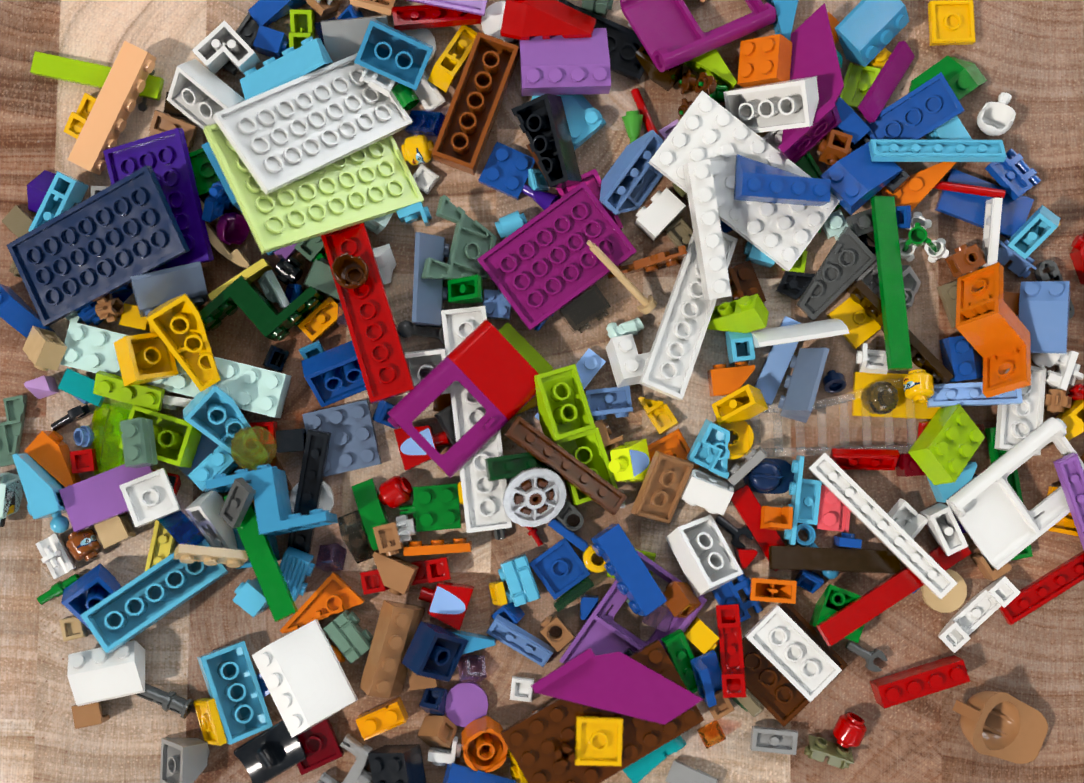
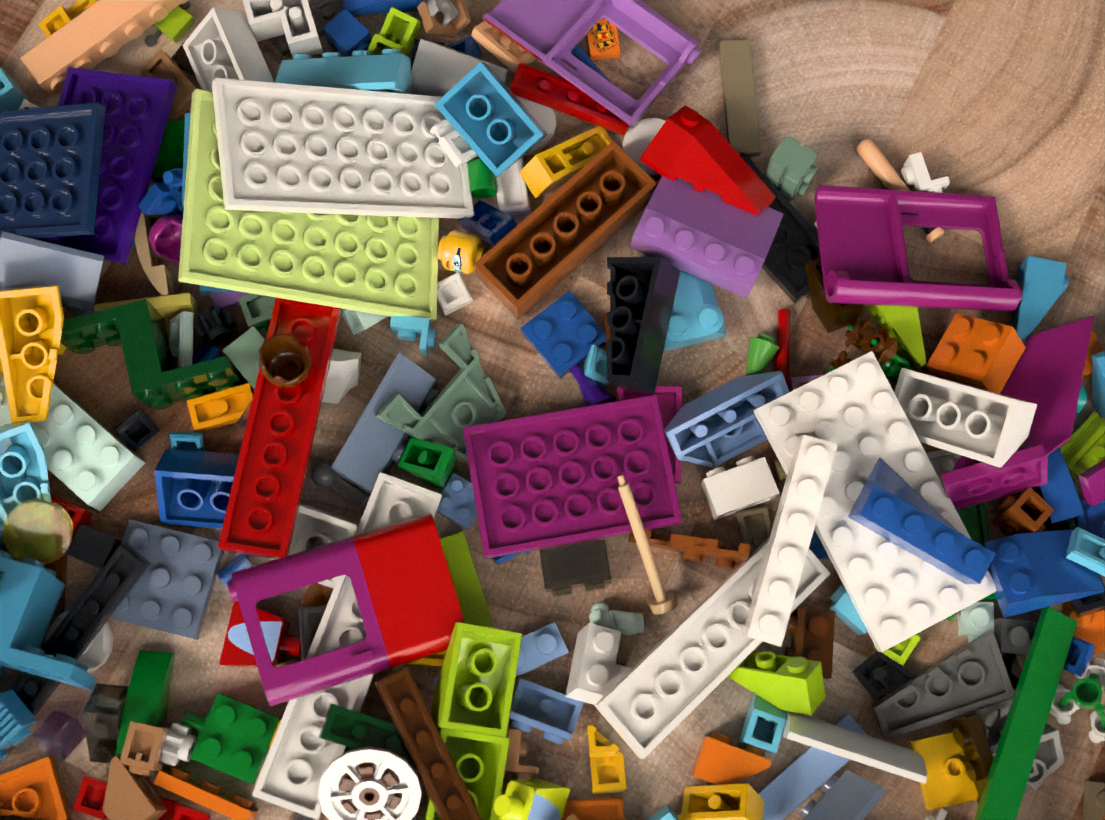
camera: 30 degrees right, 10 degrees down
red head [378,476,413,508] -> none
medium azure brick [495,210,527,239] -> none

